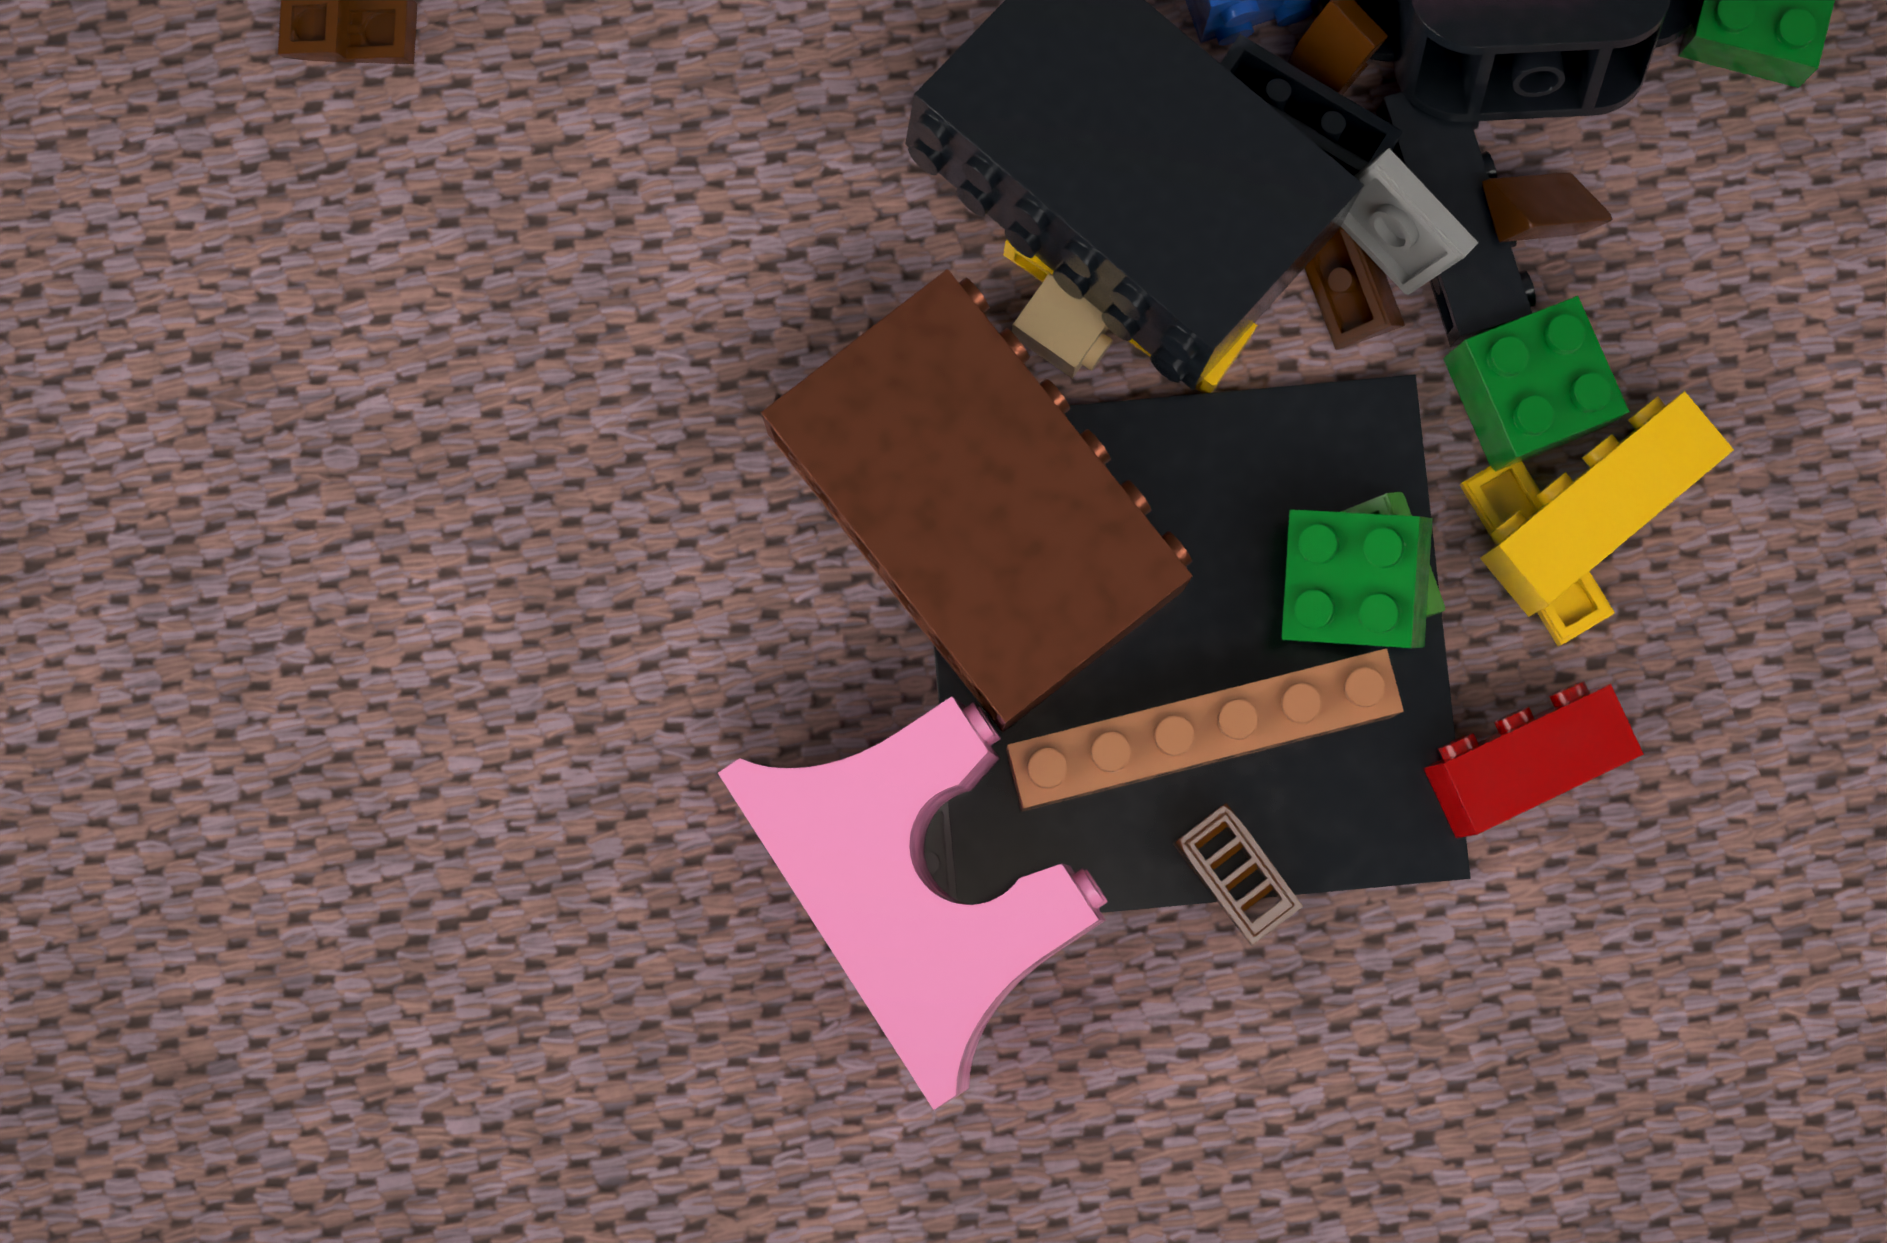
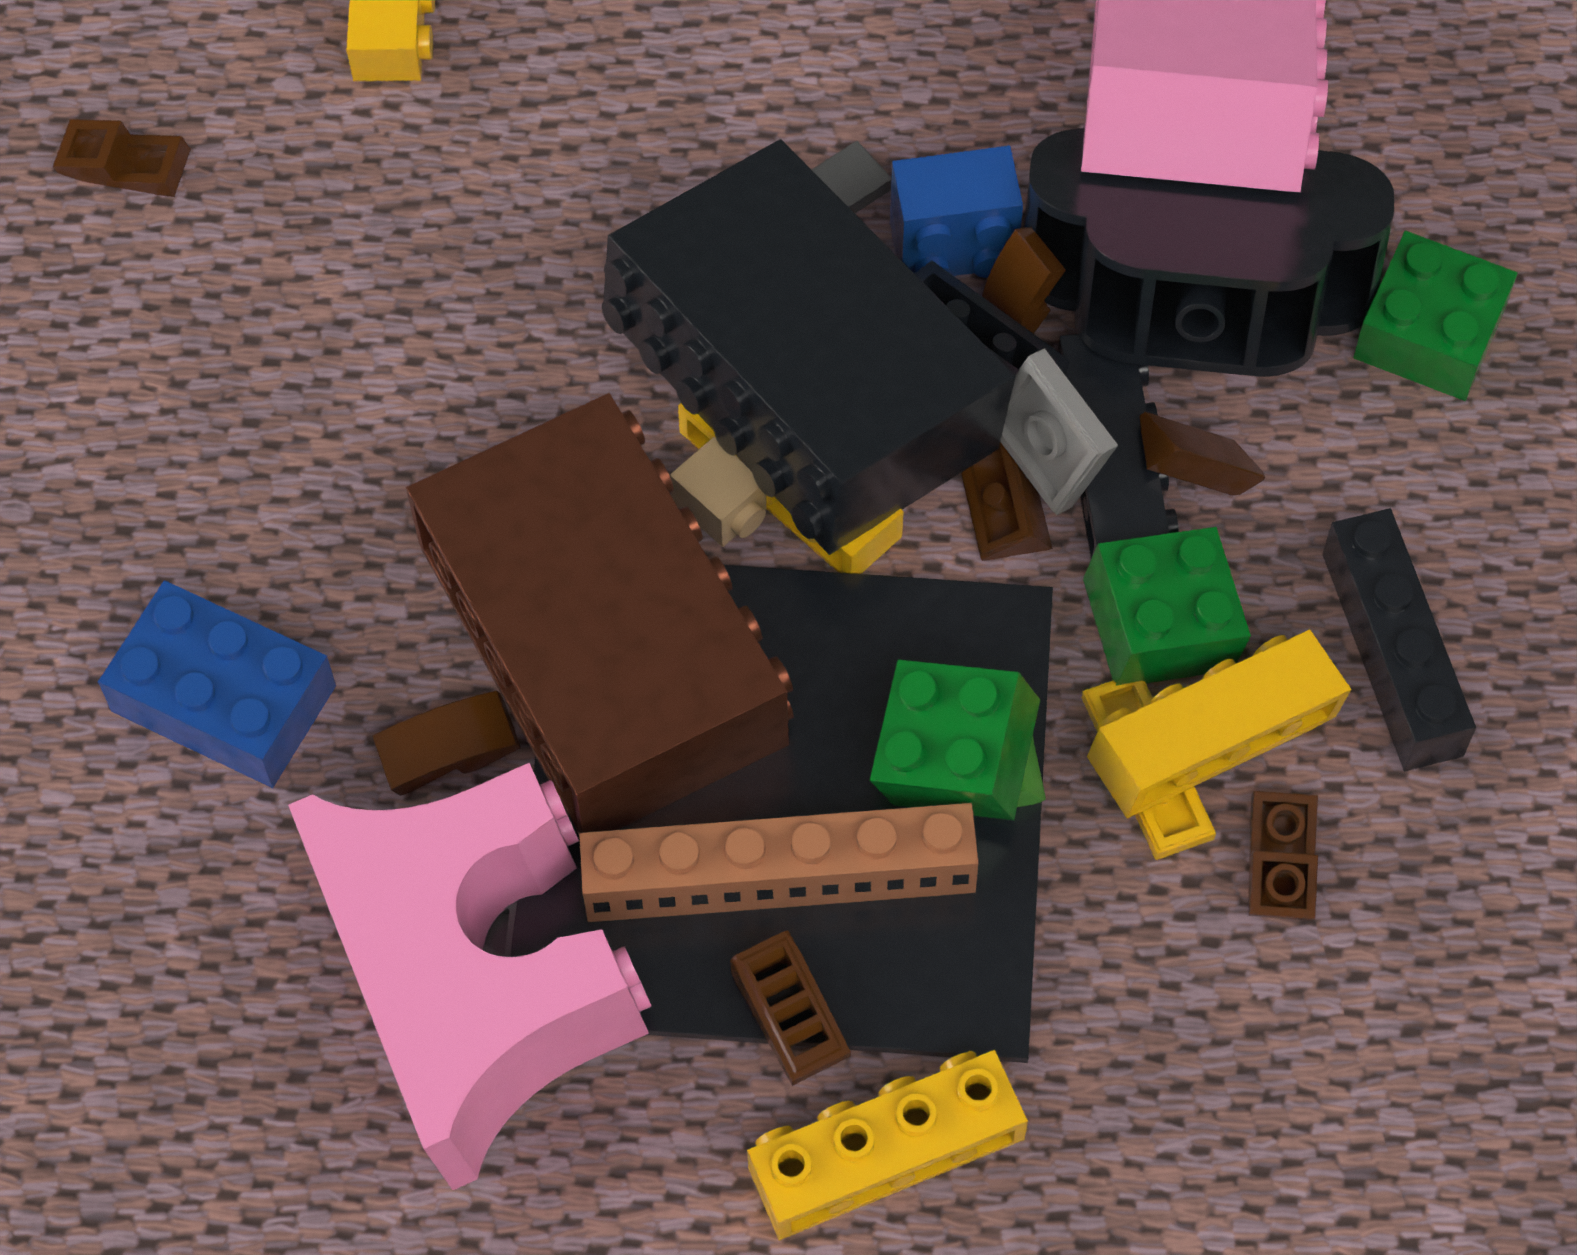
camera: 15 degrees right, 20 degrees down
red brick [1424,680,1644,838] -> none
none -> blue brick [98,580,336,788]
none -> reddish brown slope [372,691,521,796]
none -> yellow brick [747,1050,1028,1240]
none -> reddish brown slope [1249,791,1318,921]
none -> black brick [1322,508,1476,772]

